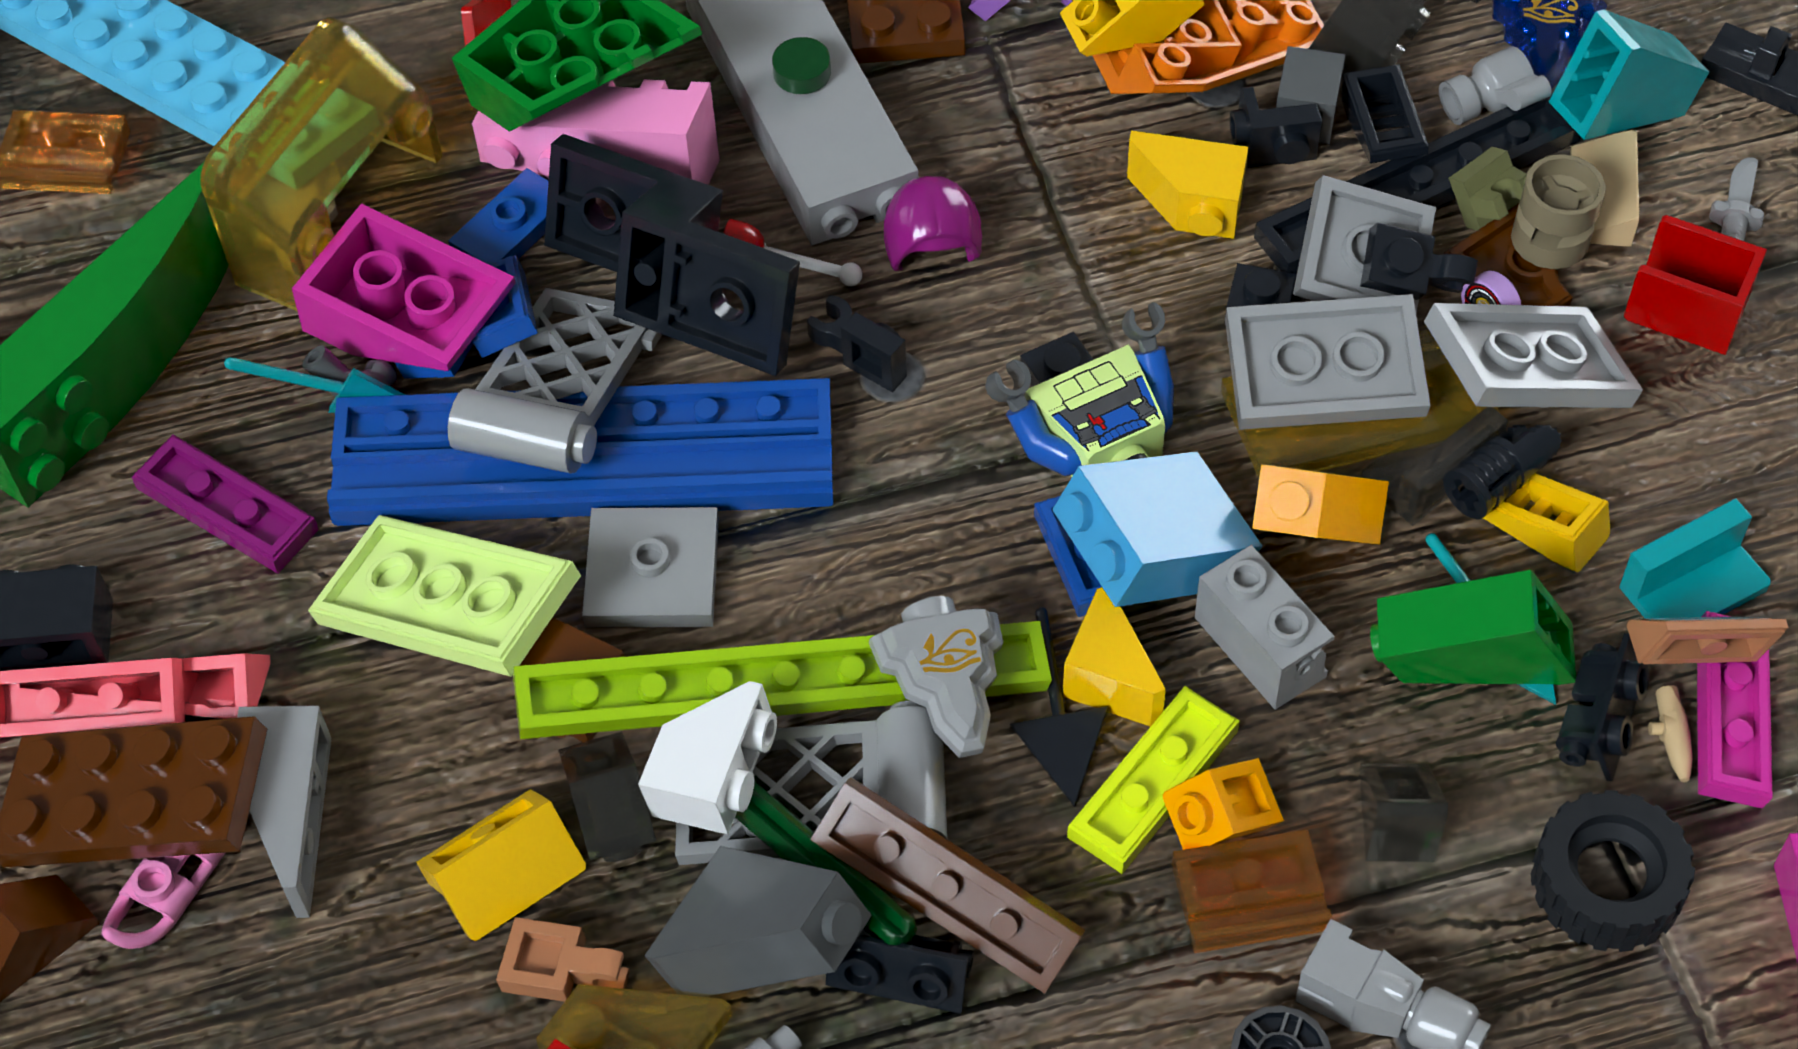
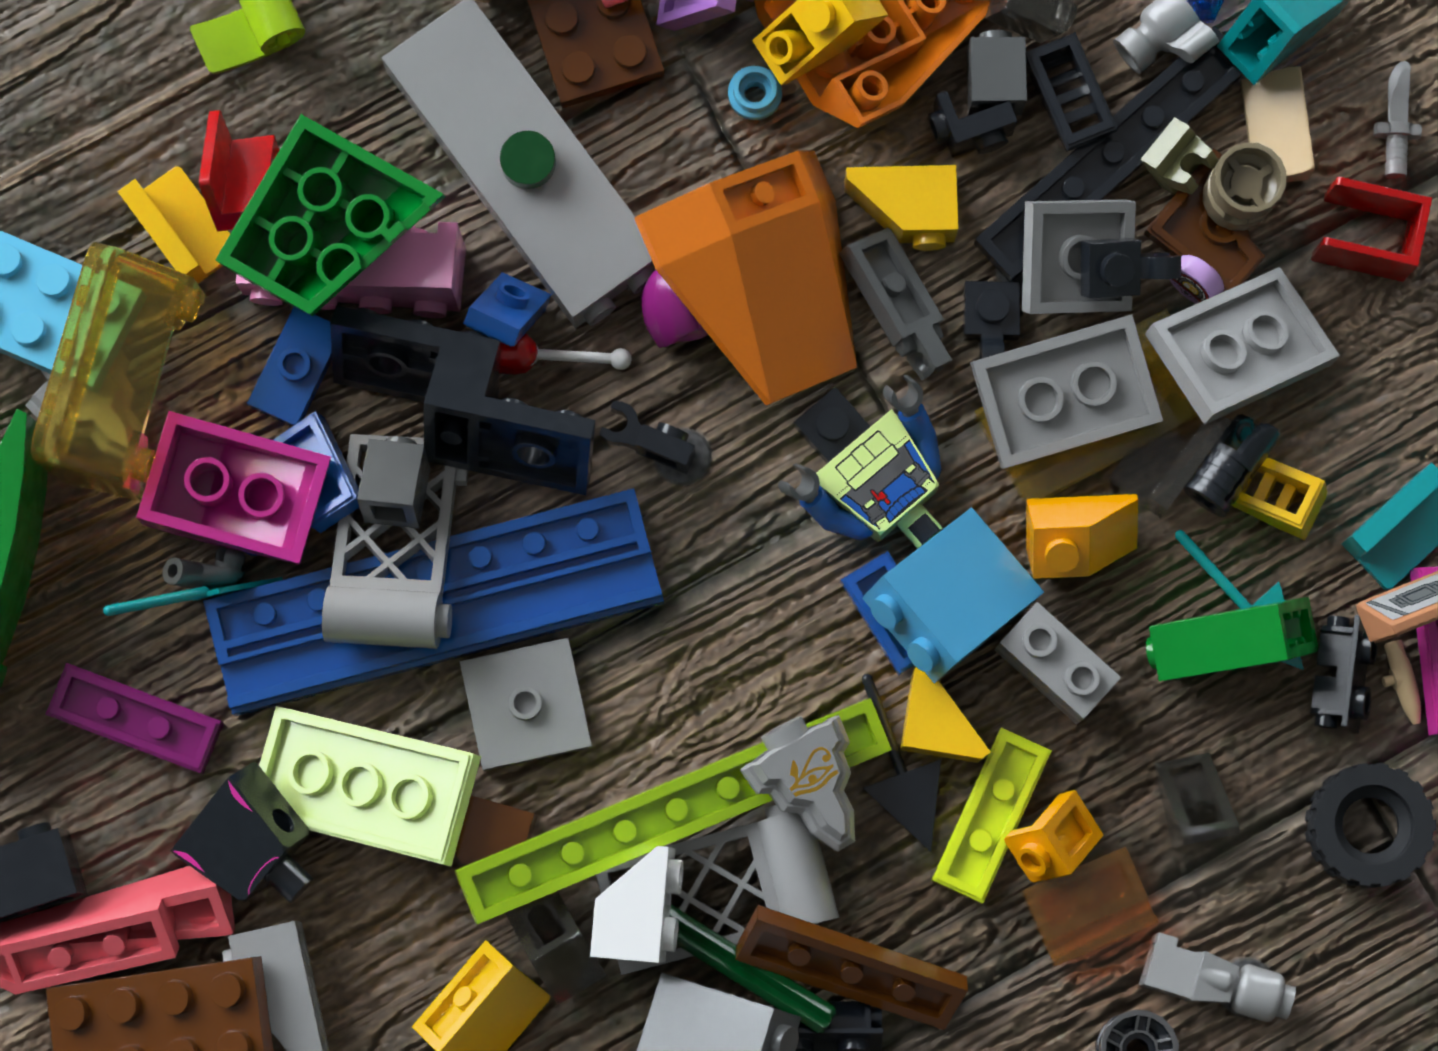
camera: 15 degrees left, 25 degrees up
none -> yellow panel [117,166,230,289]
none -> black torso [170,762,314,903]
none -> dark grey brick [357,436,431,529]
none -> blue plate [463,272,551,347]
none -> orange wedge [634,150,857,406]
none -> medium azure plate [728,66,782,120]
none -> dark grey hinge [839,228,952,380]

